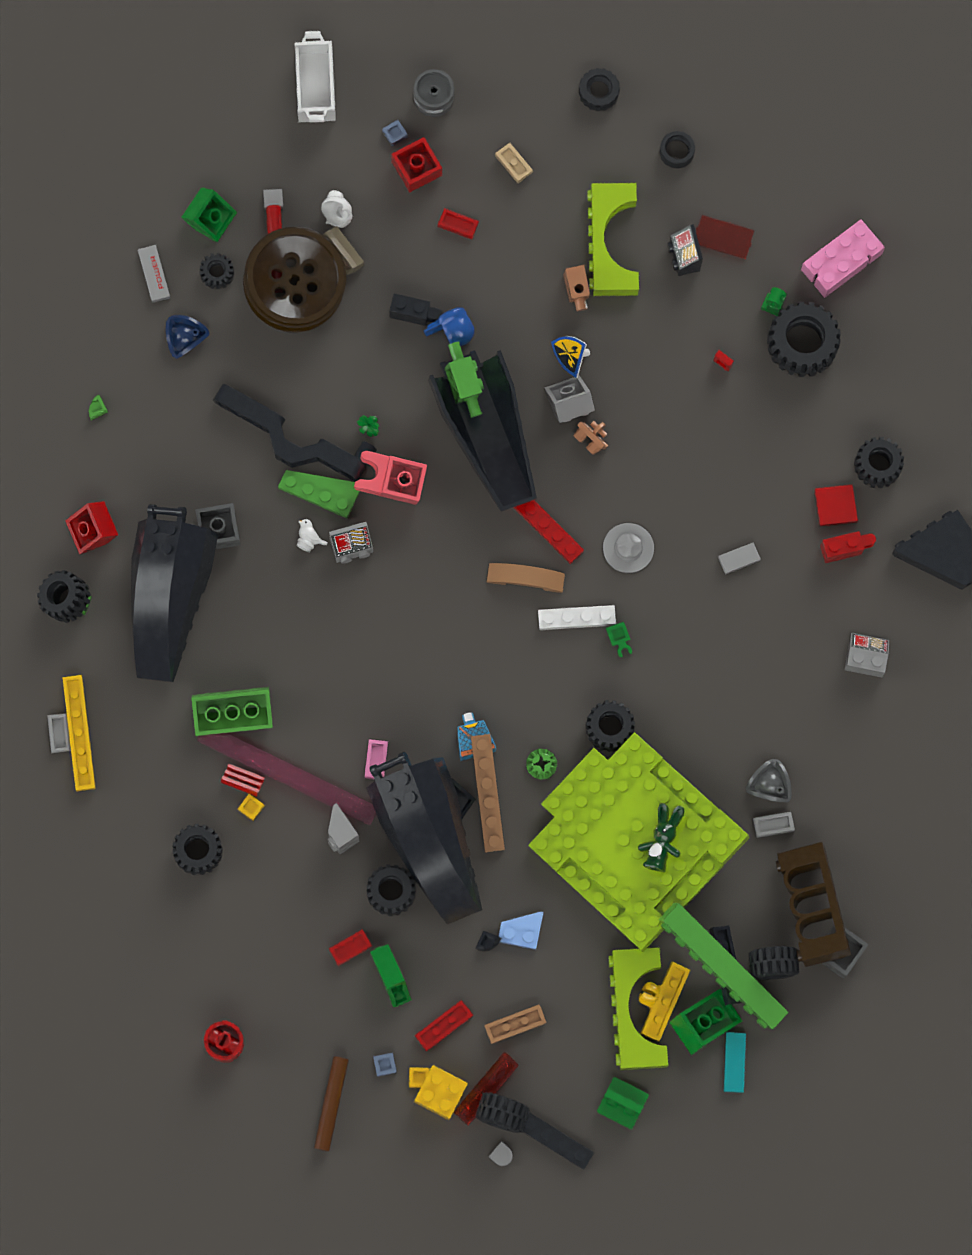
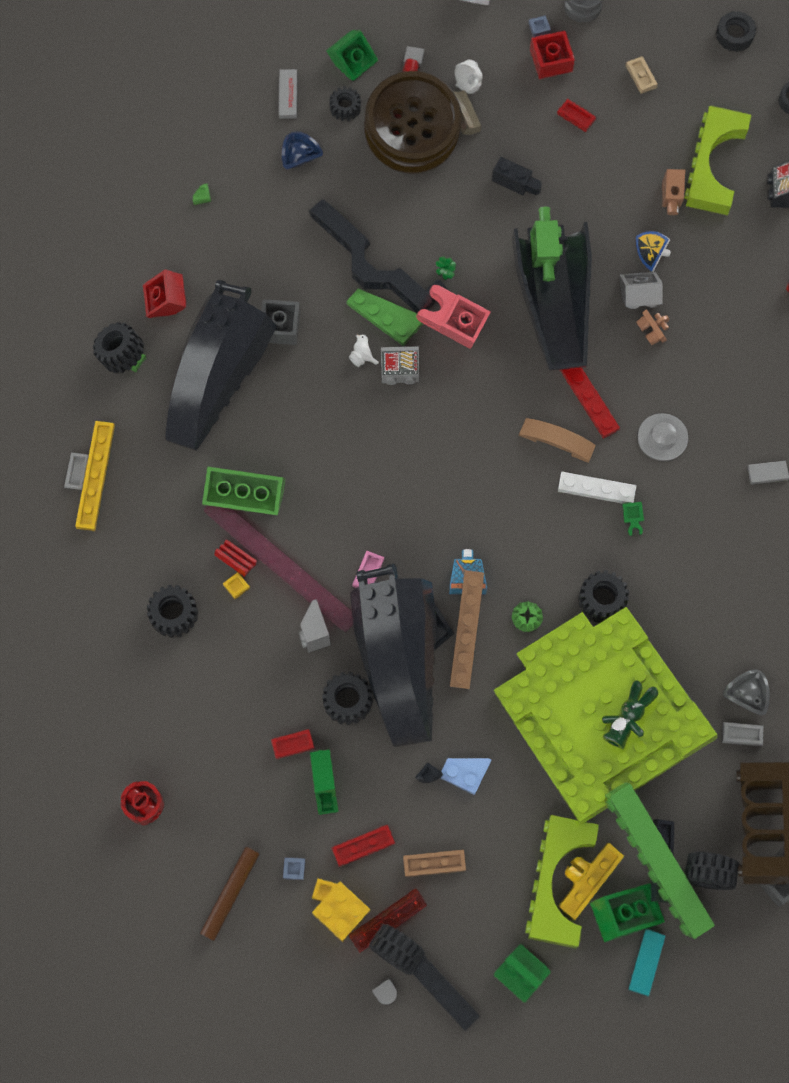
camera: 20 degrees right, 5 degrees down
blue piece [424,307,475,347] -> none

